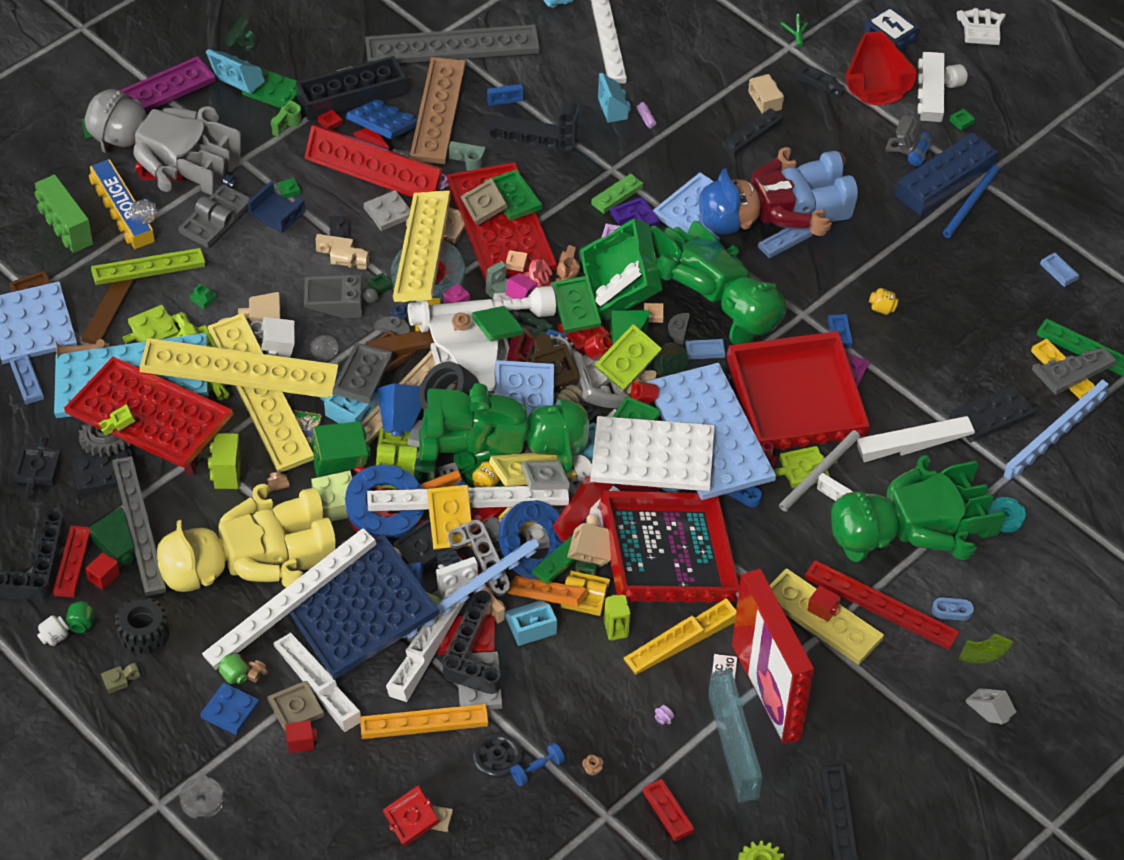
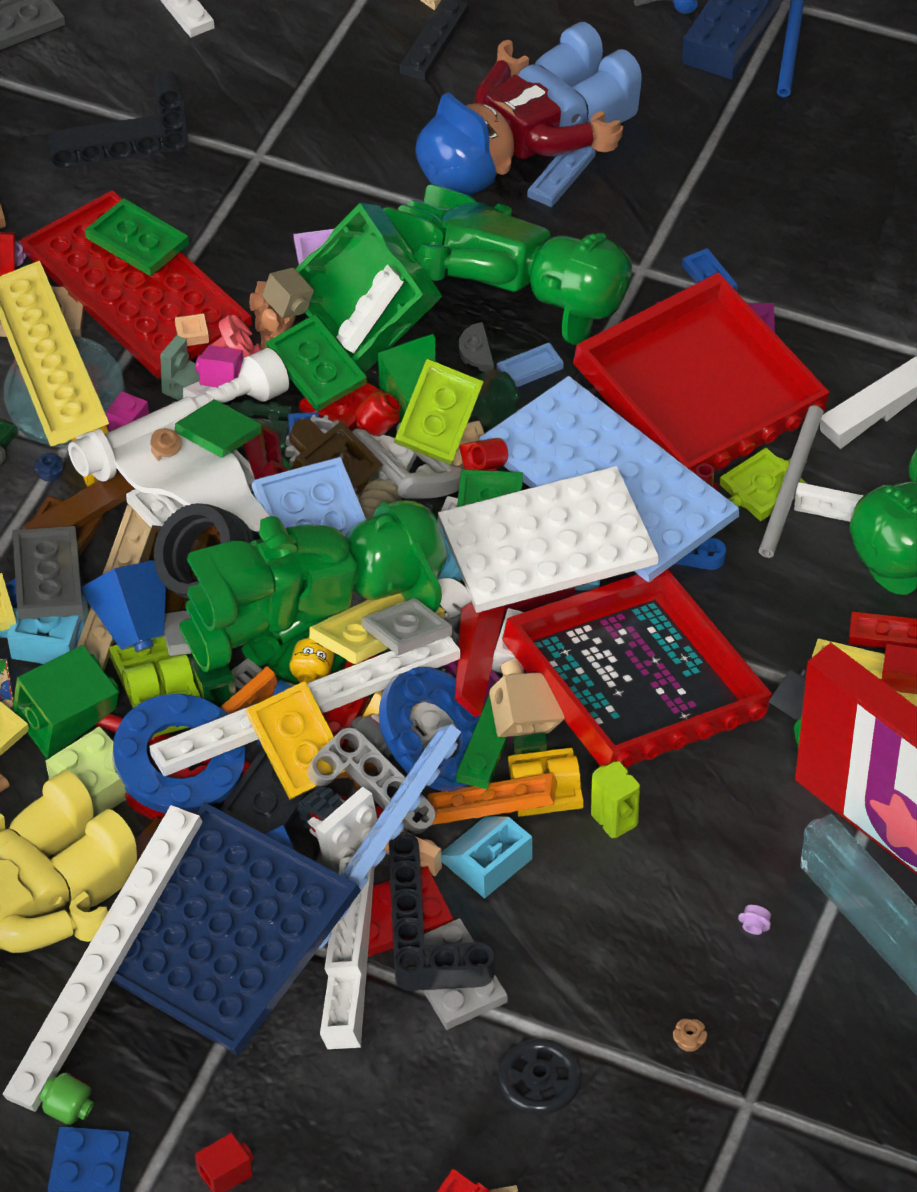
camera: 20 degrees left, 0 degrees up
medium nougat plate [247,660,268,683] -> none
dark tan plate [268,681,324,733] -> none
white slope [274,633,361,732] -> none
light orange plate [360,704,488,739] -> none
dark grey plate [374,316,410,335] -> none
sand green plate [449,141,486,171] -> none
dark tan plate [460,178,508,225] -> none
blue plate [487,84,523,106] -> none
blue wheel [510,743,565,786] -> none
bright green plate [591,174,643,214] -> none
medium azure slope [598,73,630,123] -> none
dark purple plate [610,197,660,228] -> none
yellow slope [624,598,736,675] -> none
lavender piece [637,102,656,128] -> none
red plate [643,779,694,842] -> none
light nougat plate [644,303,663,323] -> none
light blue plate [653,173,720,242] -> none
sticker [709,652,739,683] -> none
yellow head [869,288,898,315] -> none
none -> dark tan brick [262,268,314,318]

